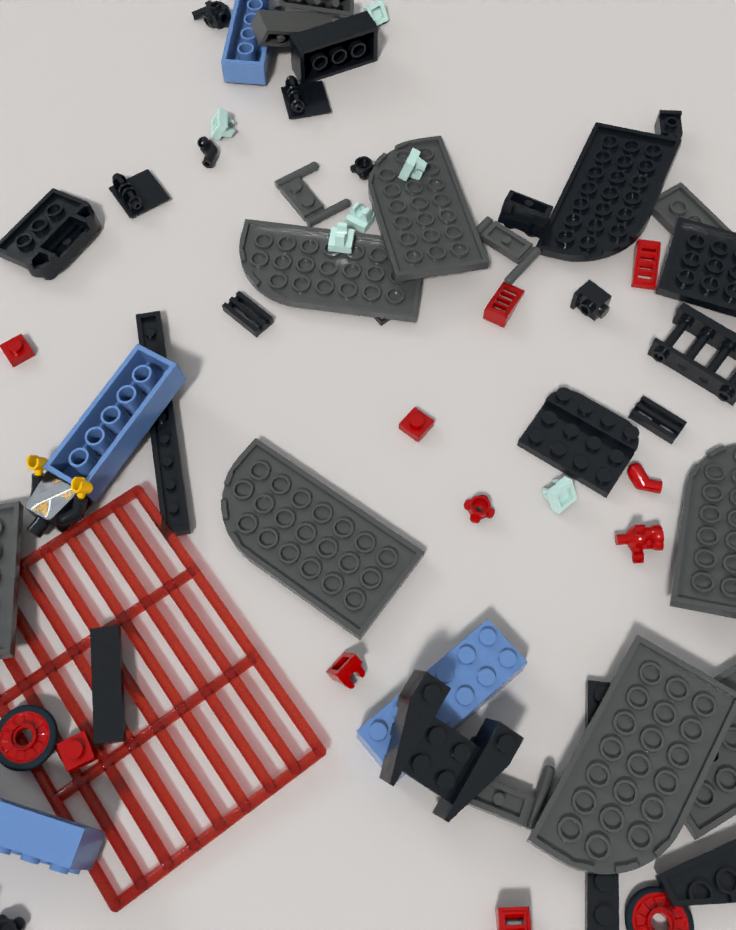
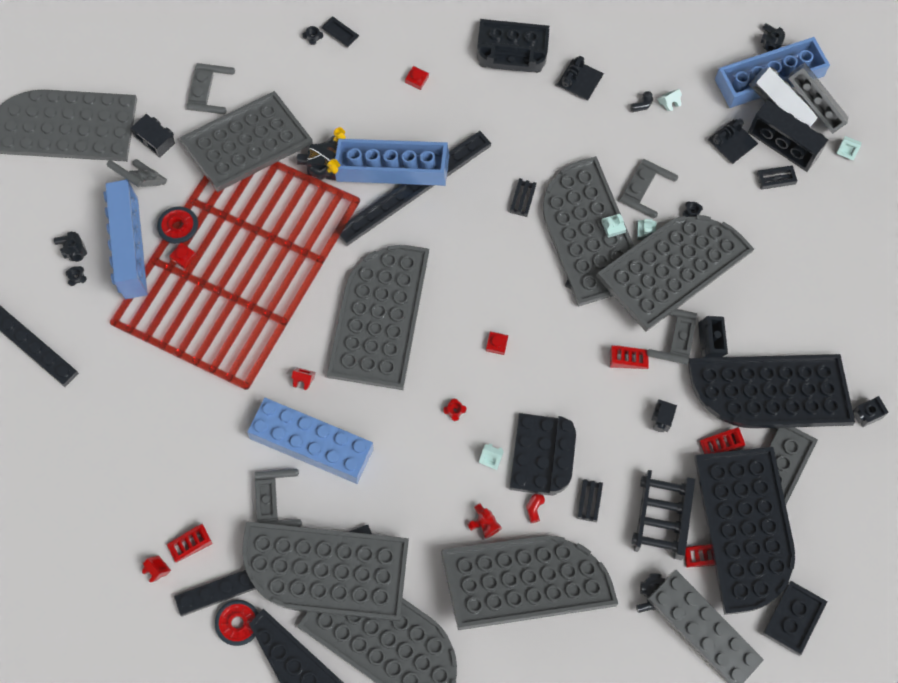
camera: 60 degrees right, 5 degrees up
black tile [90,625,126,746] -> none
black wedge [379,669,524,822] -> none
light aqua tile [398,148,427,181] -> none
none -> black tile [757,165,798,190]

